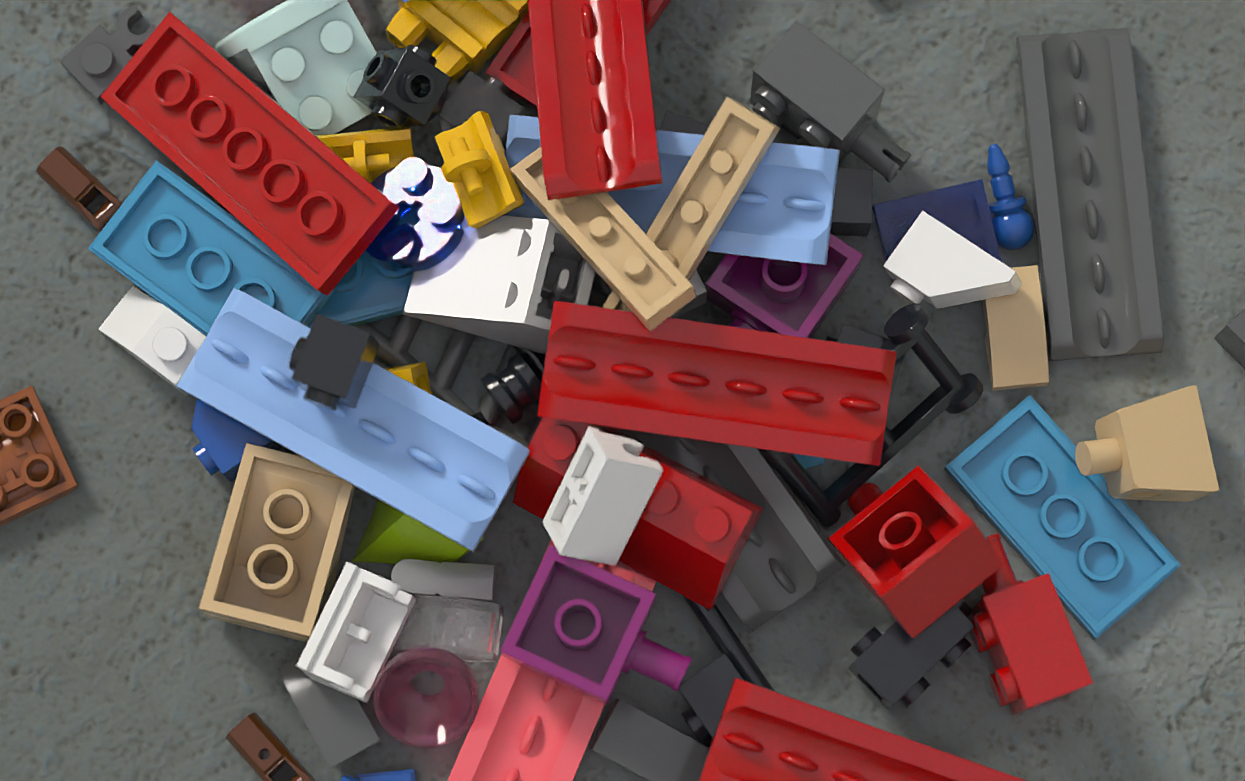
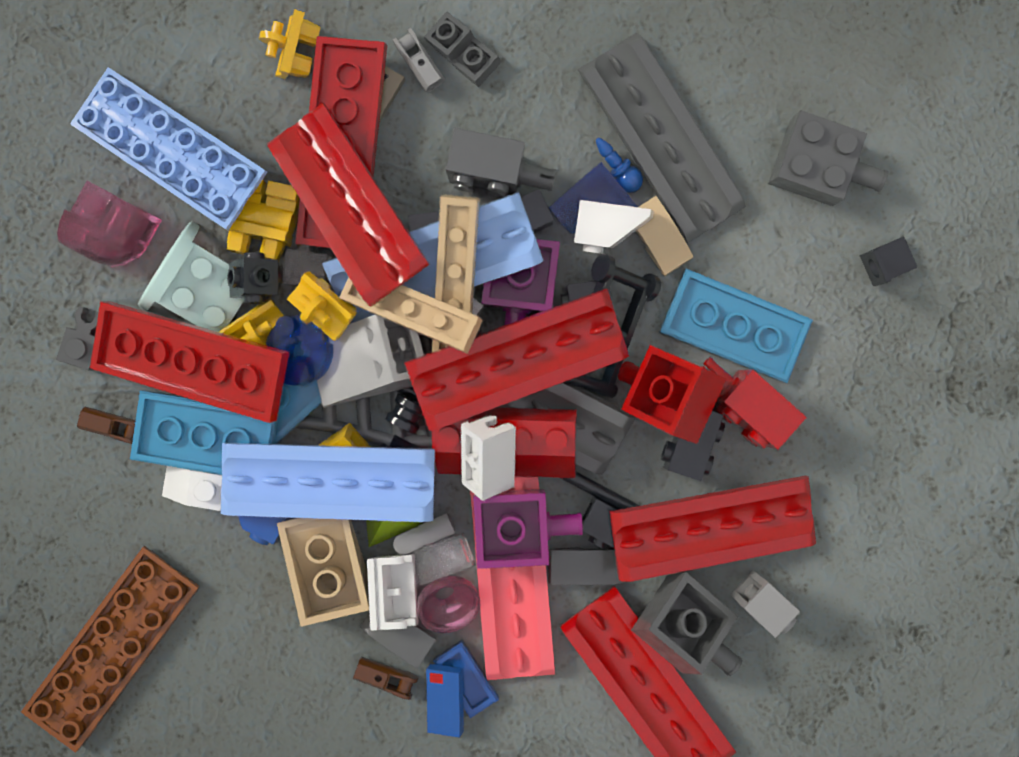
camera: 30 degrees left, 10 degrees up
black brick [289,314,380,411] -> none
tan torso [1075,385,1219,502] -> none

